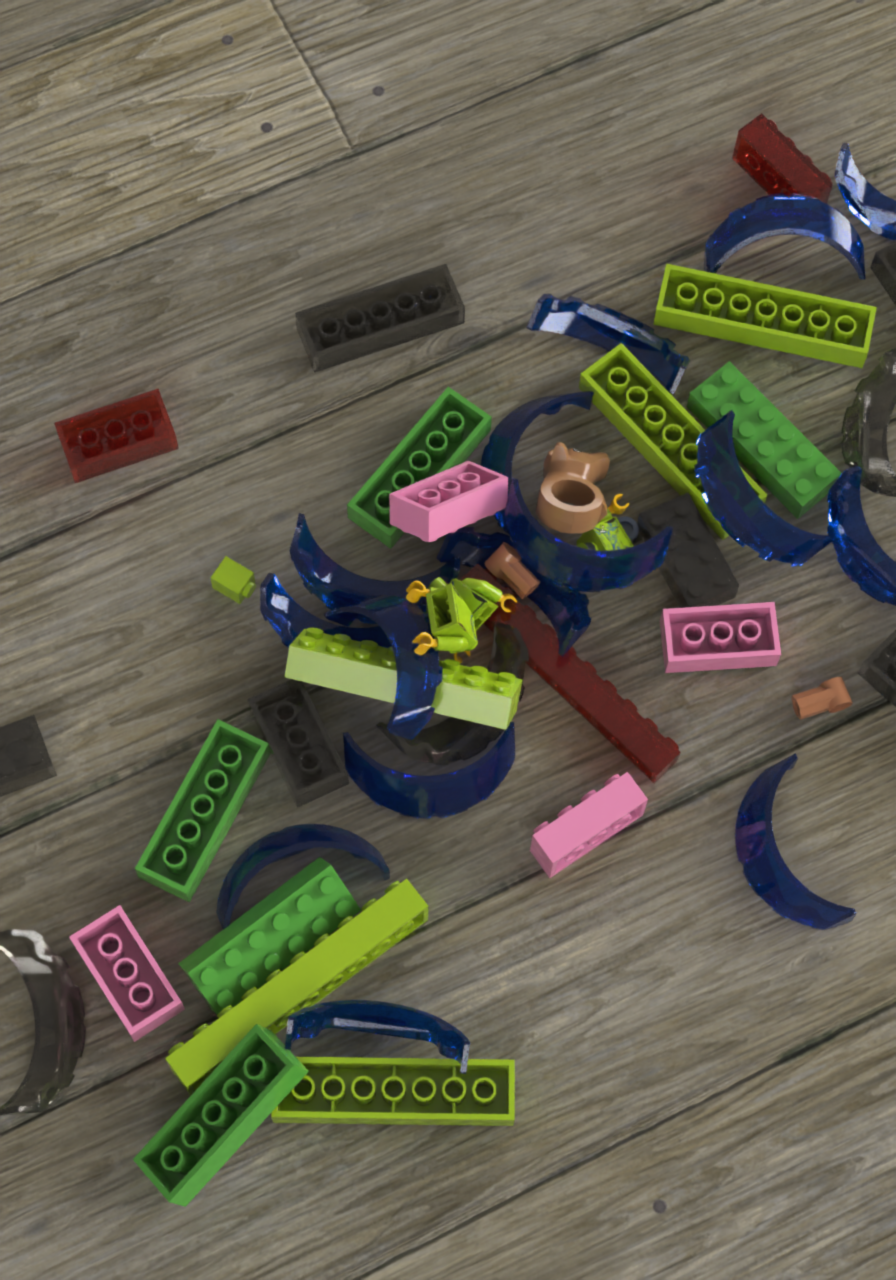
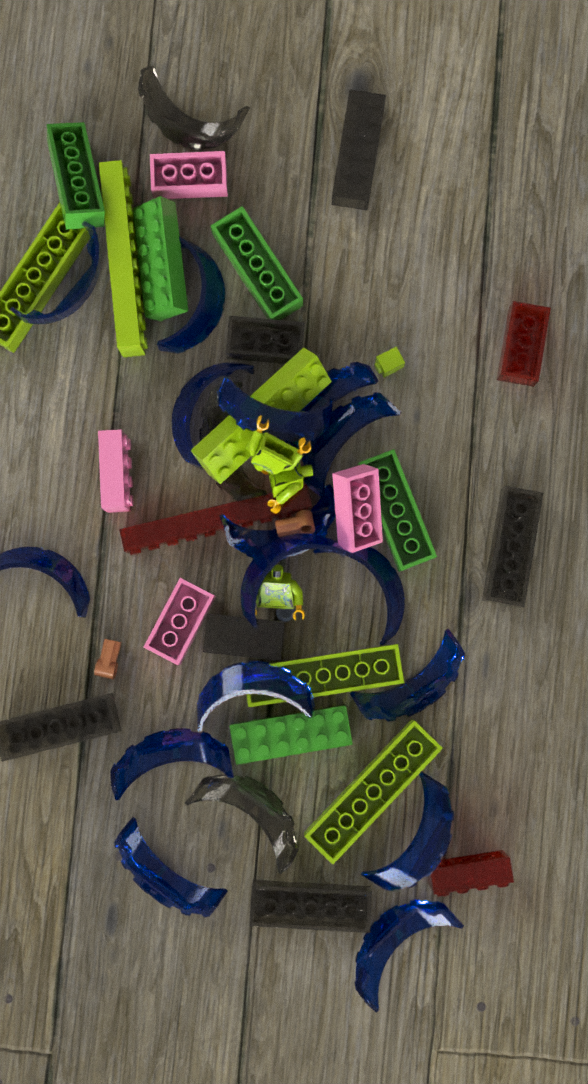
camera: 125 degrees right, 15 degrees up
medium nougat animal [535,442,610,533] -> none

